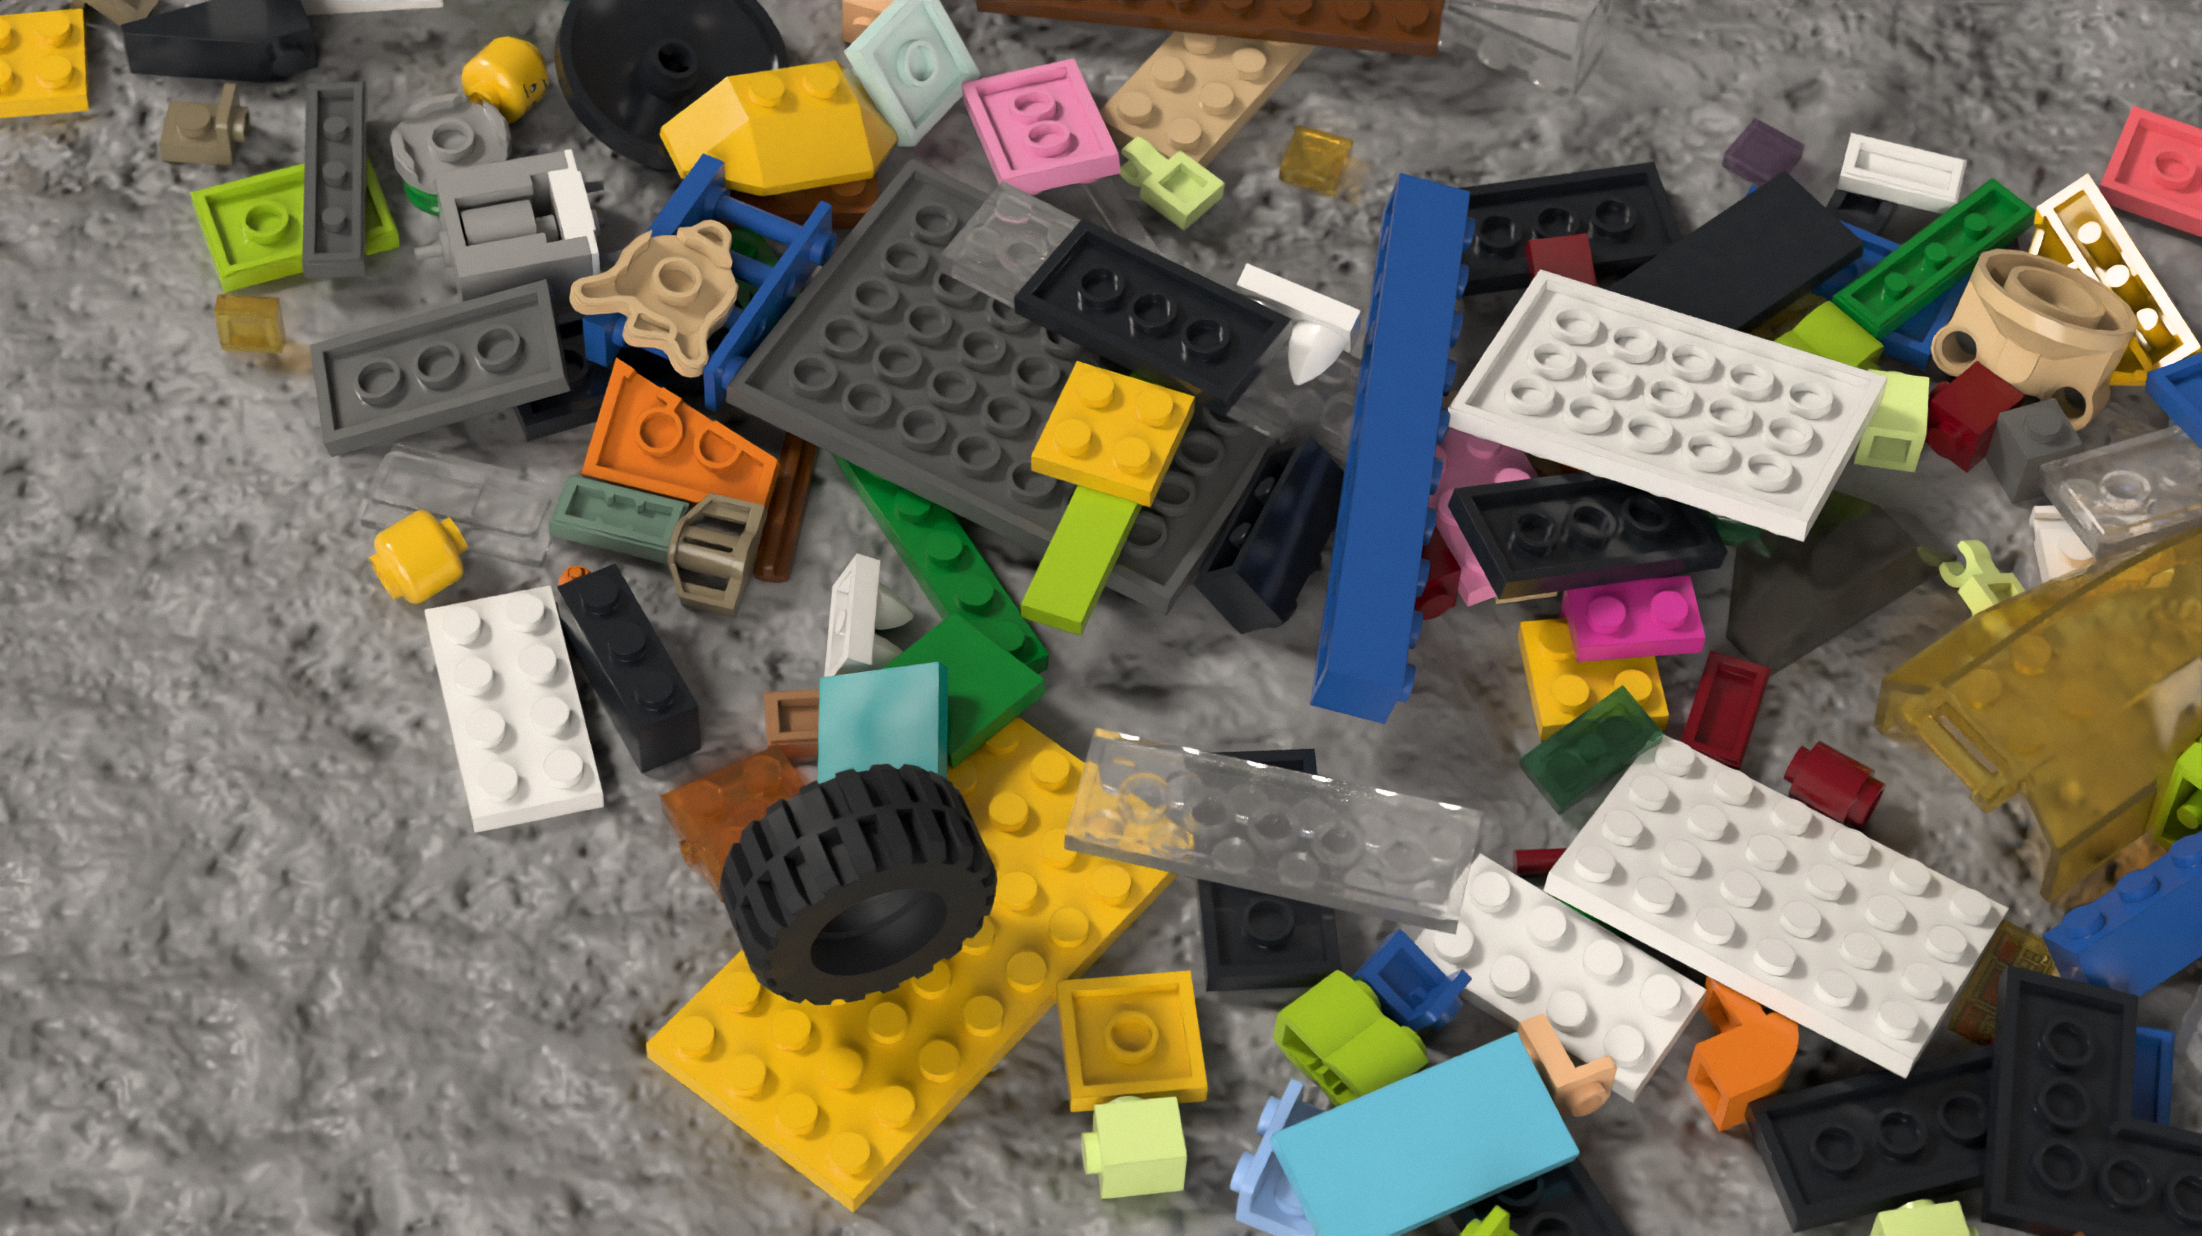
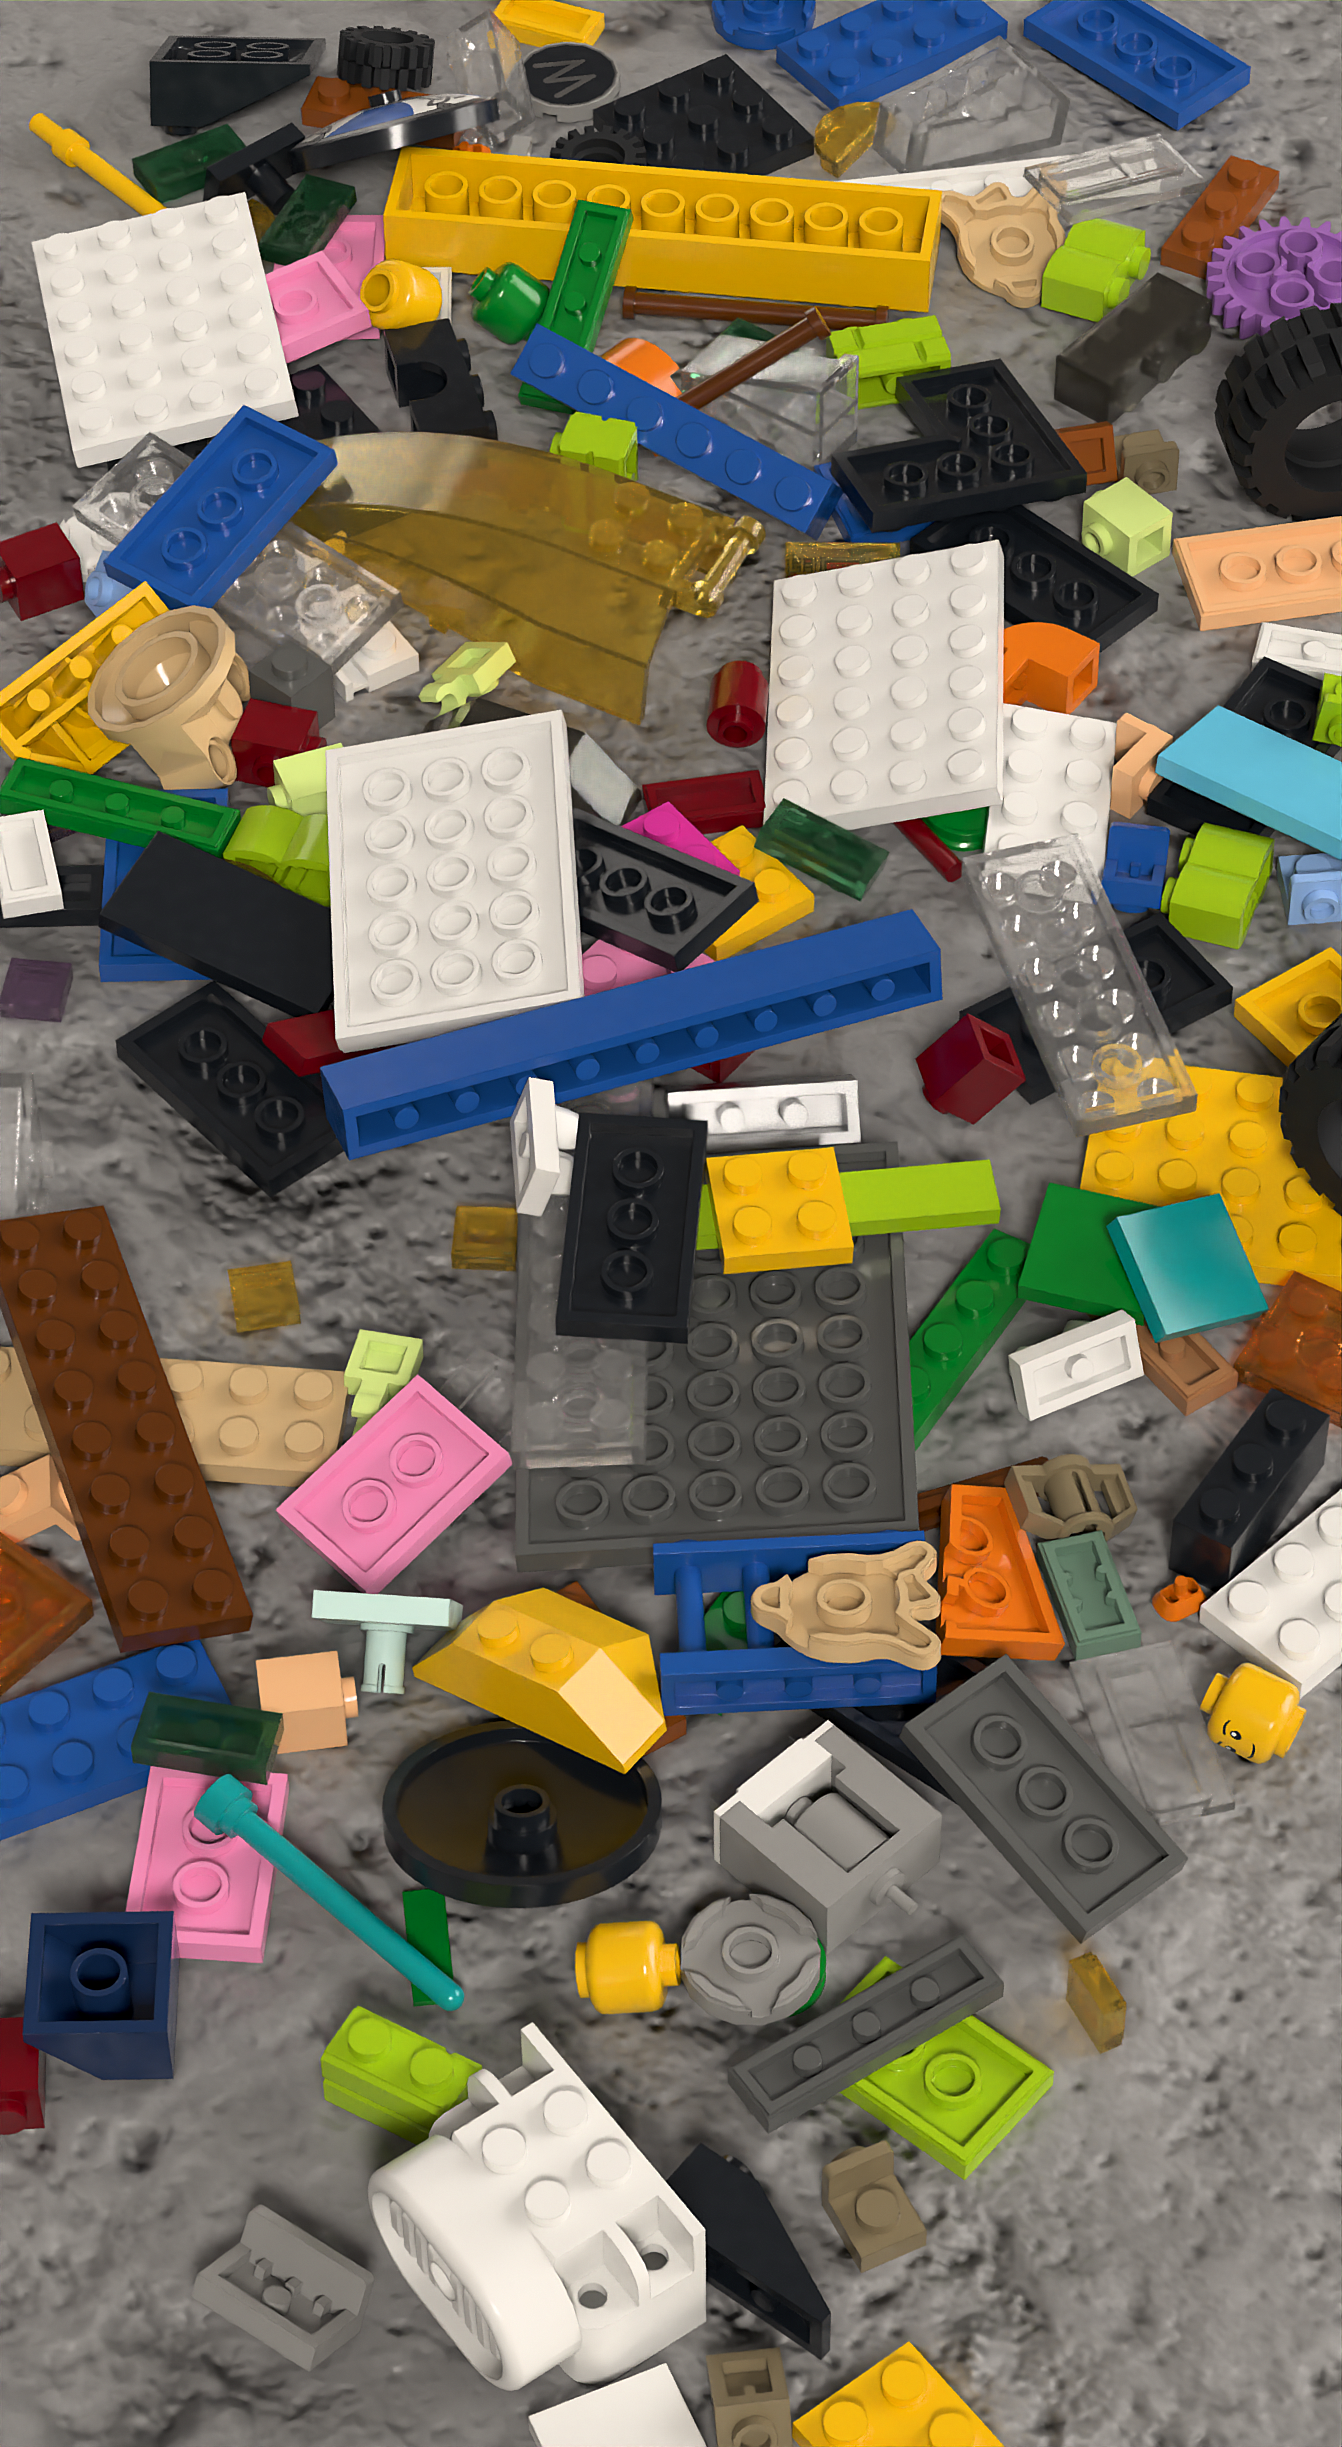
camera: 115 degrees left, 5 degrees down
none -> dark red brick [915,1013,1026,1125]

